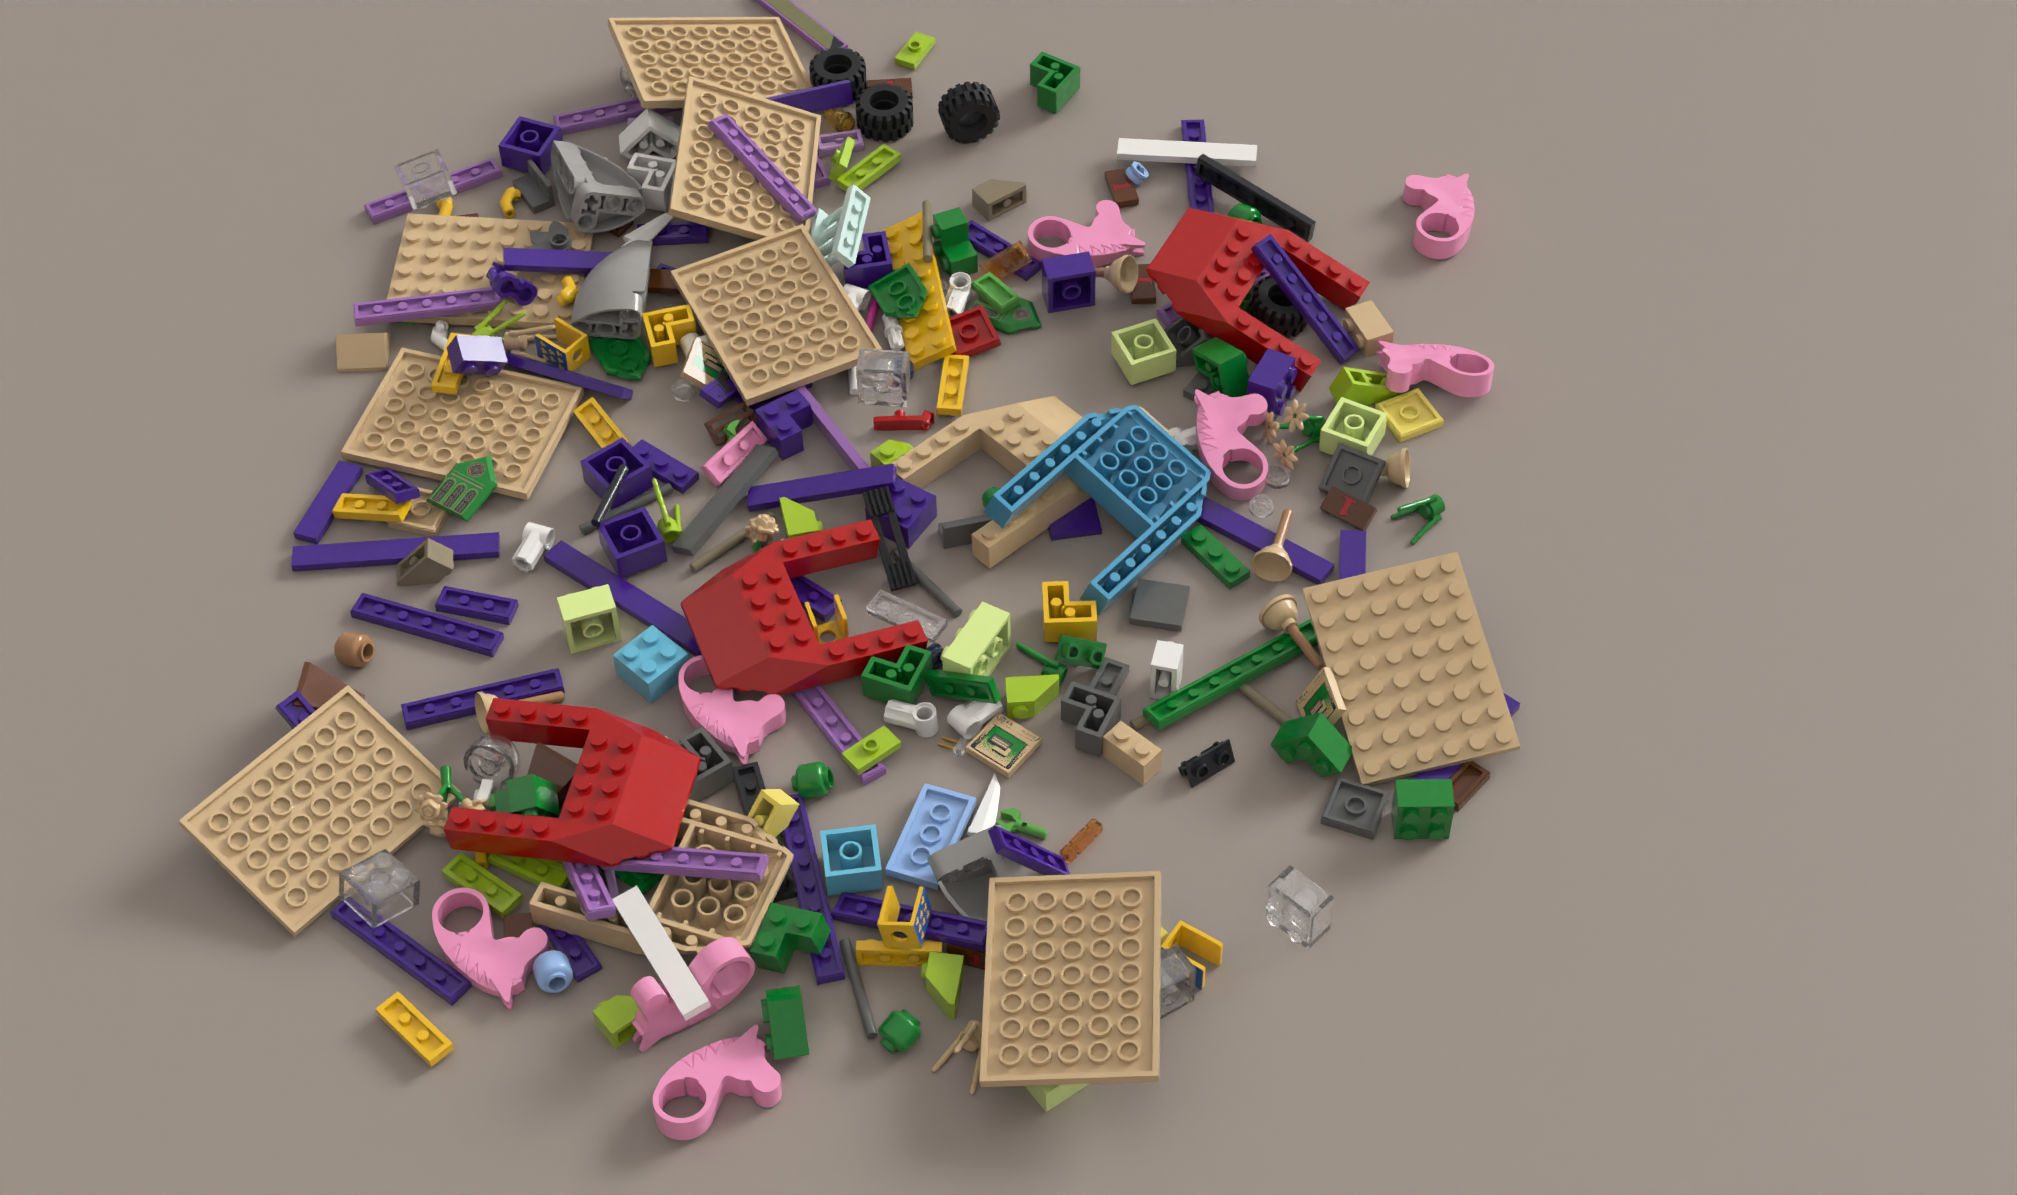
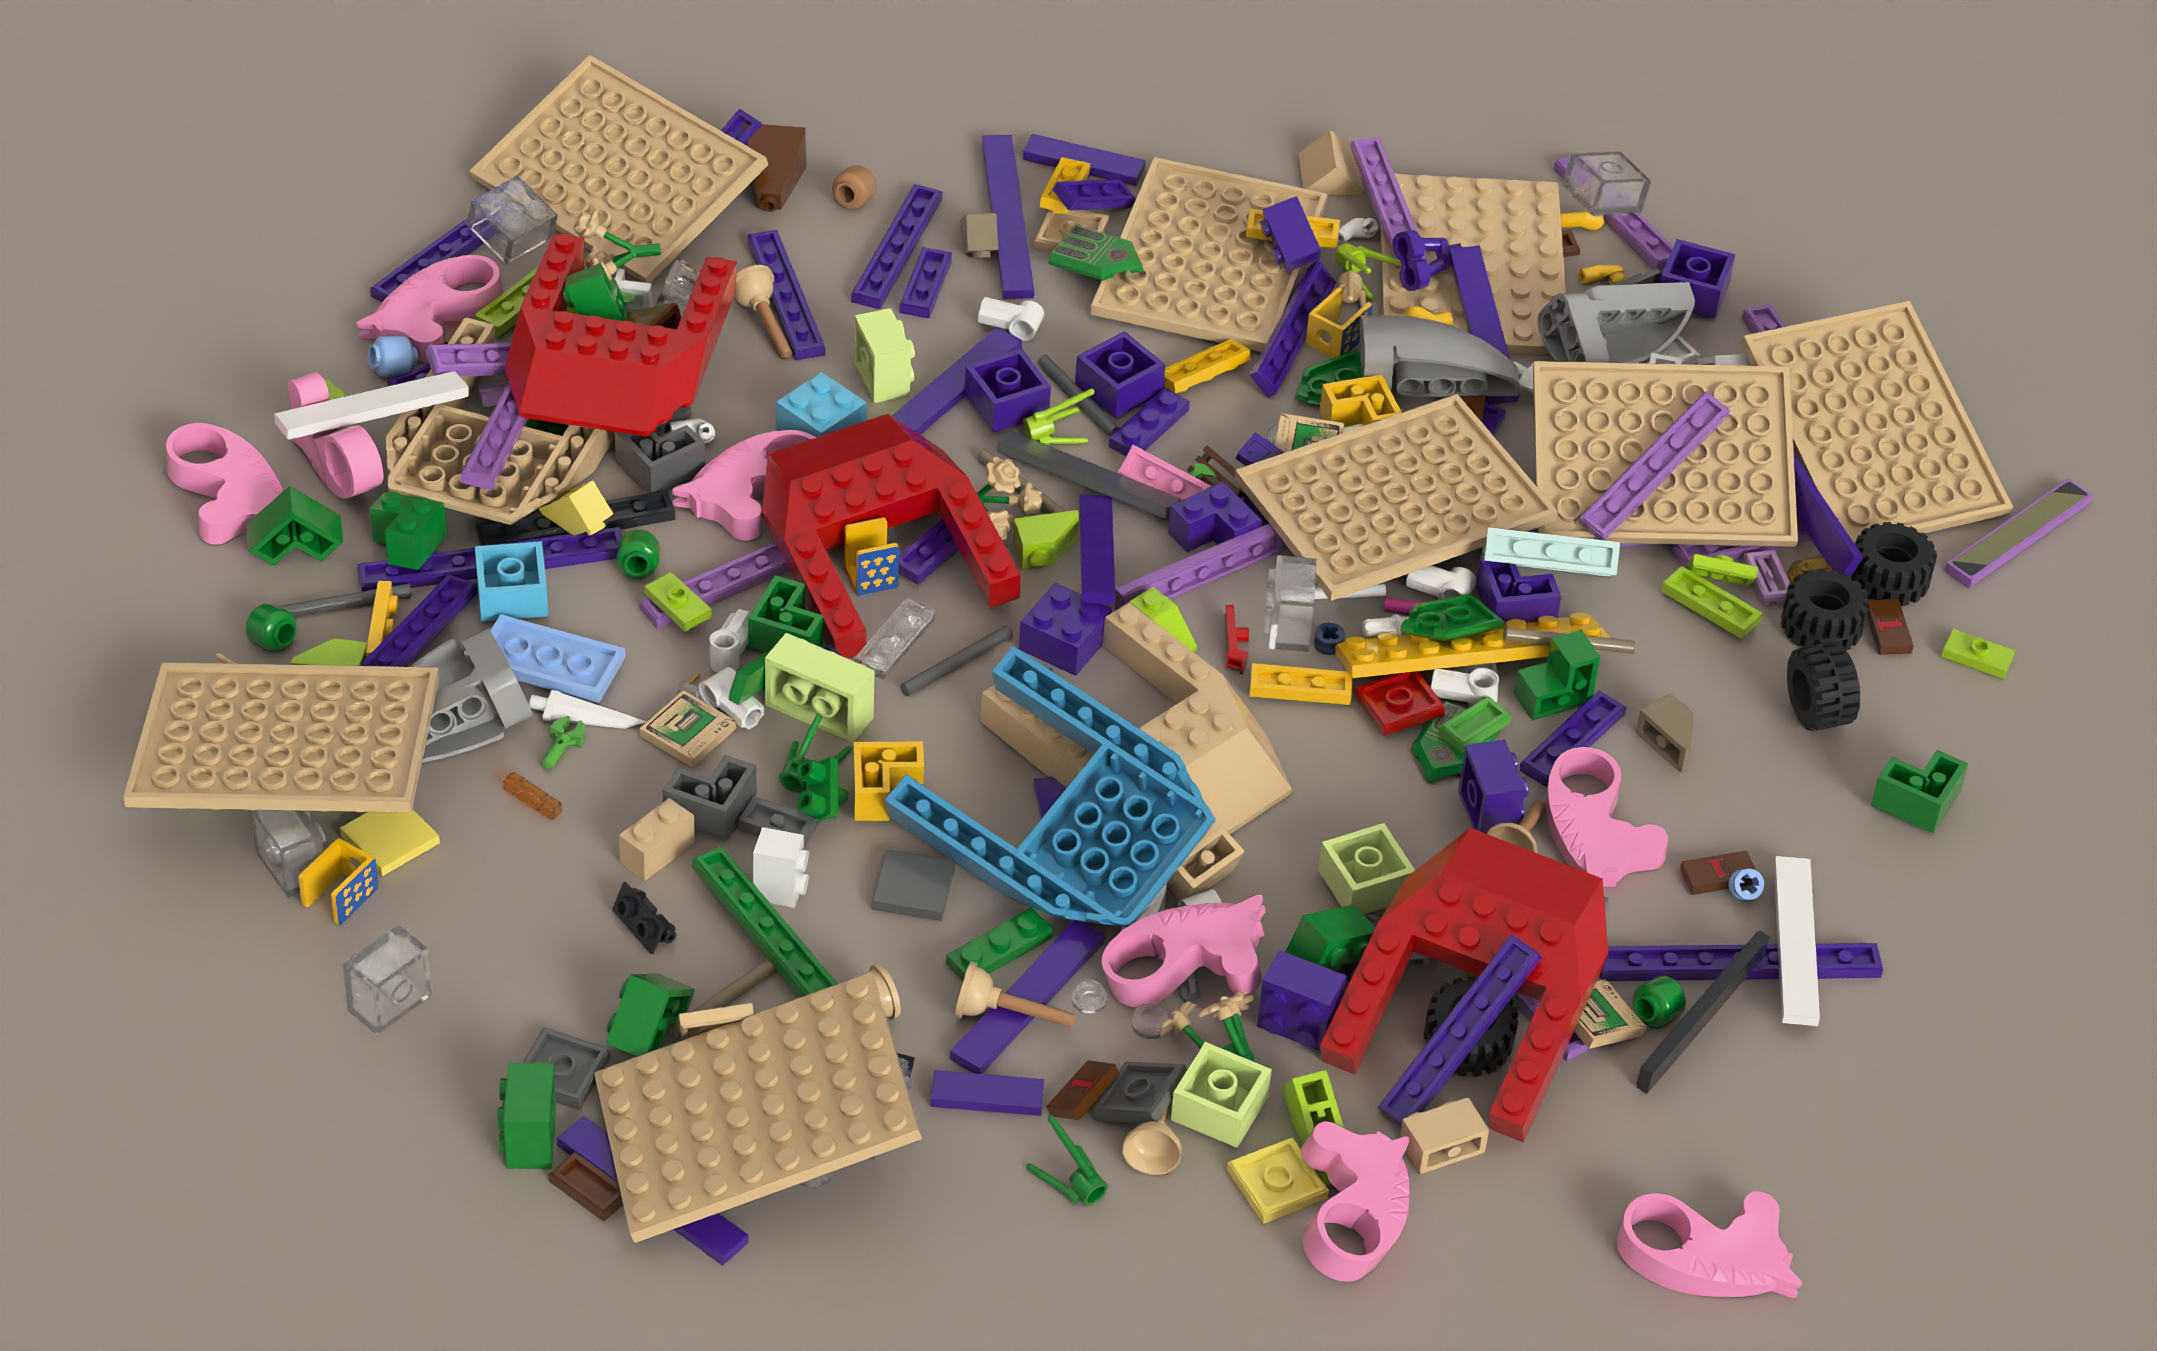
camera: 85 degrees right, 5 degrees down
yellow plate [375,992,454,1067] -> none
dark grey plate [529,221,572,250] -> none
black bar [591,464,629,527] -> none
black container [863,486,917,592] -> none
yellow piece [877,886,932,949] -> none
clear orange slope [979,241,1032,280] -> none
dark purple tile [988,826,1070,876] -> none
lime slope [1005,674,1059,719] -> none

